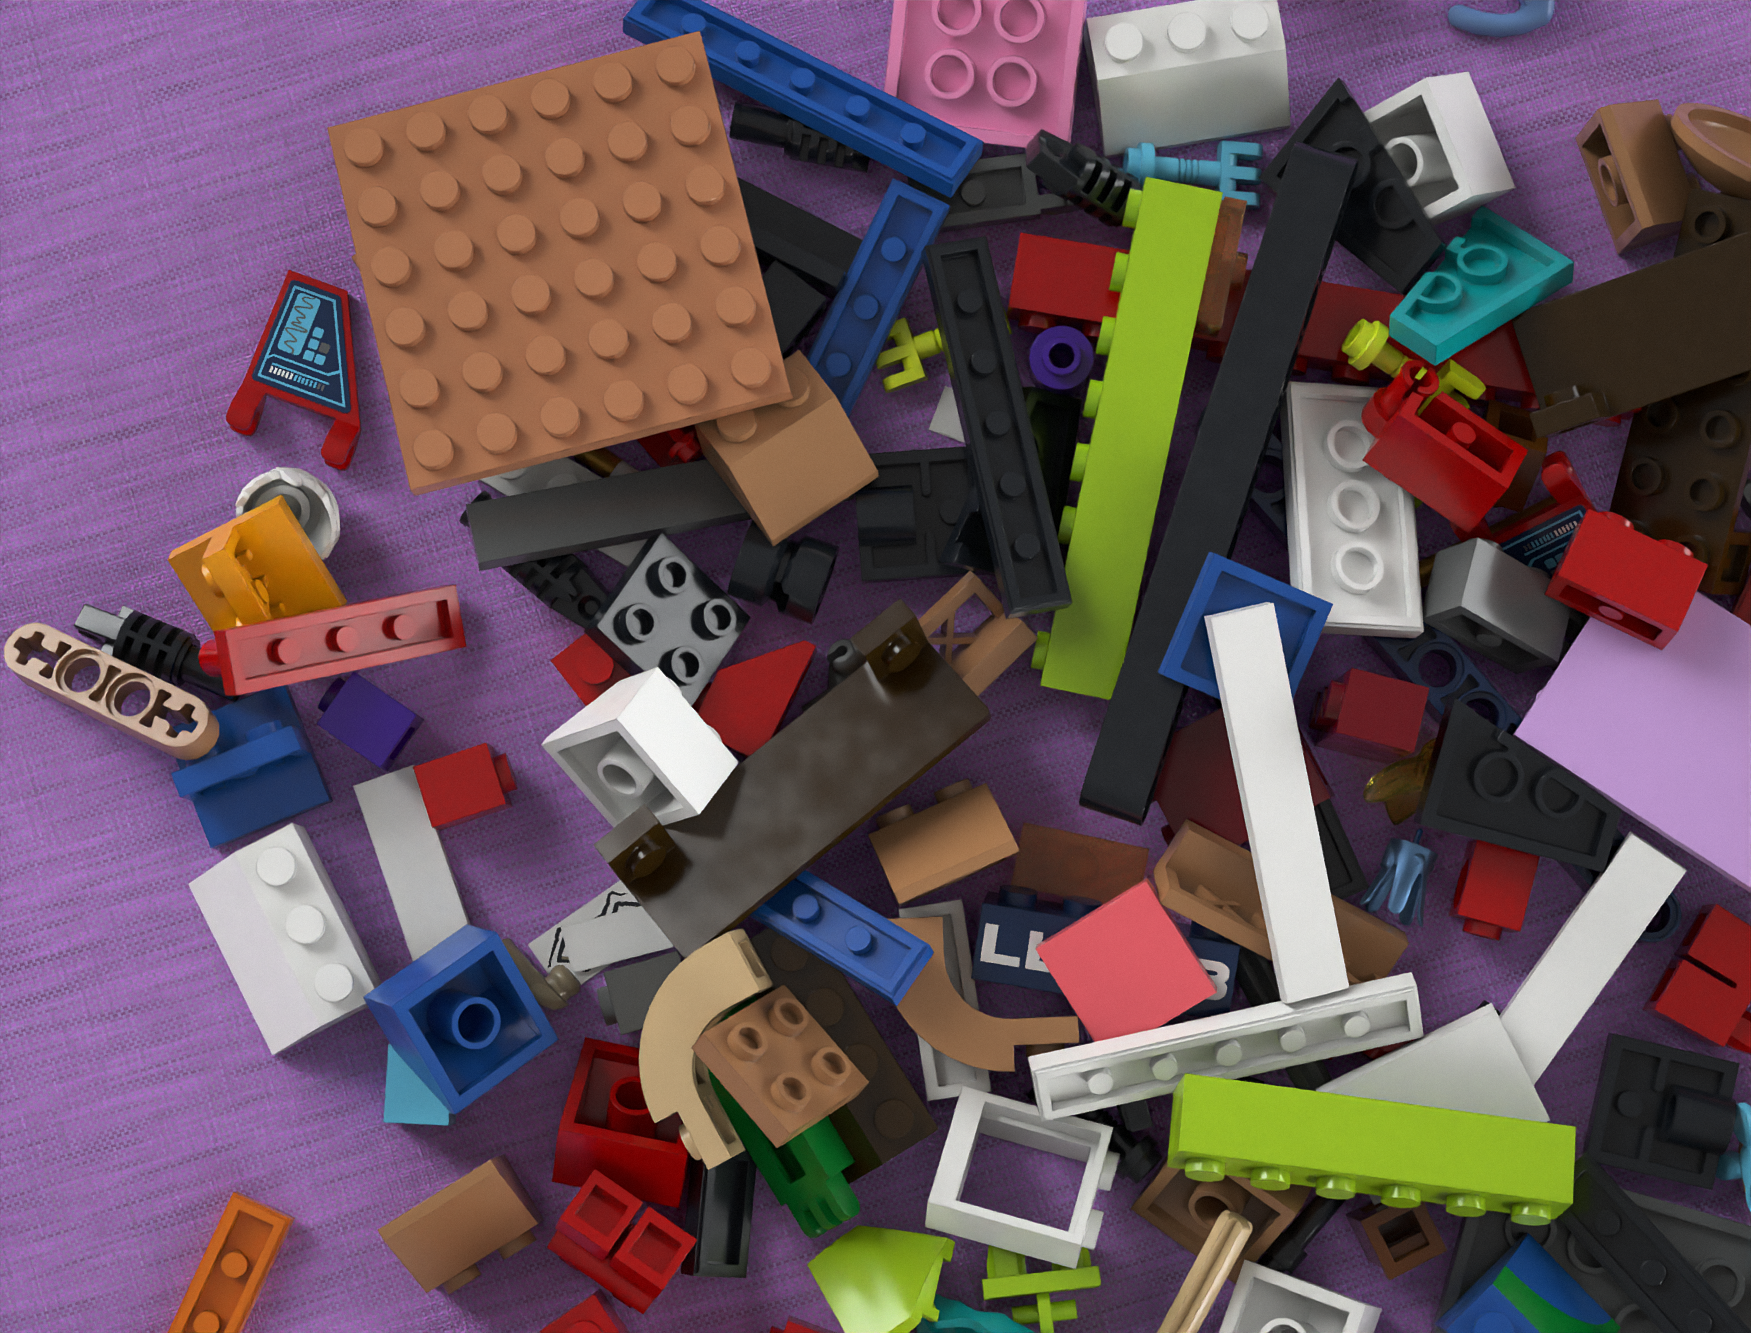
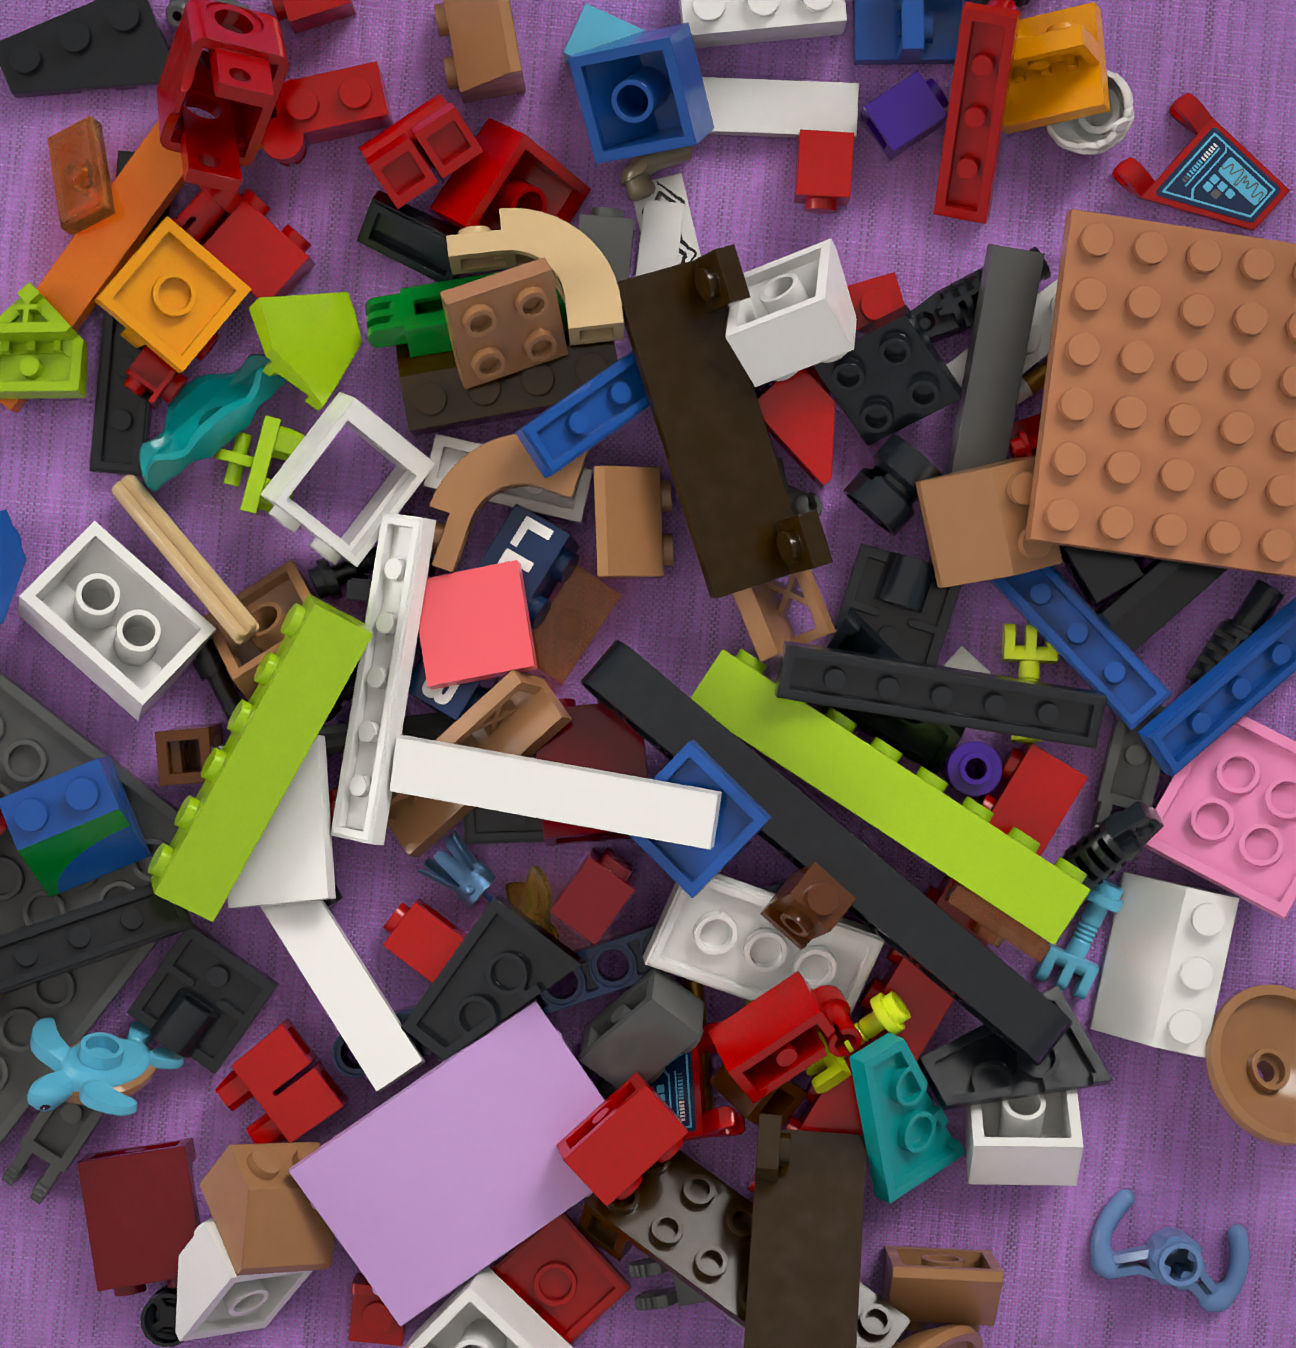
camera: 105 degrees right, 5 degrees up
none -> reddish brown brick [760,862,856,950]

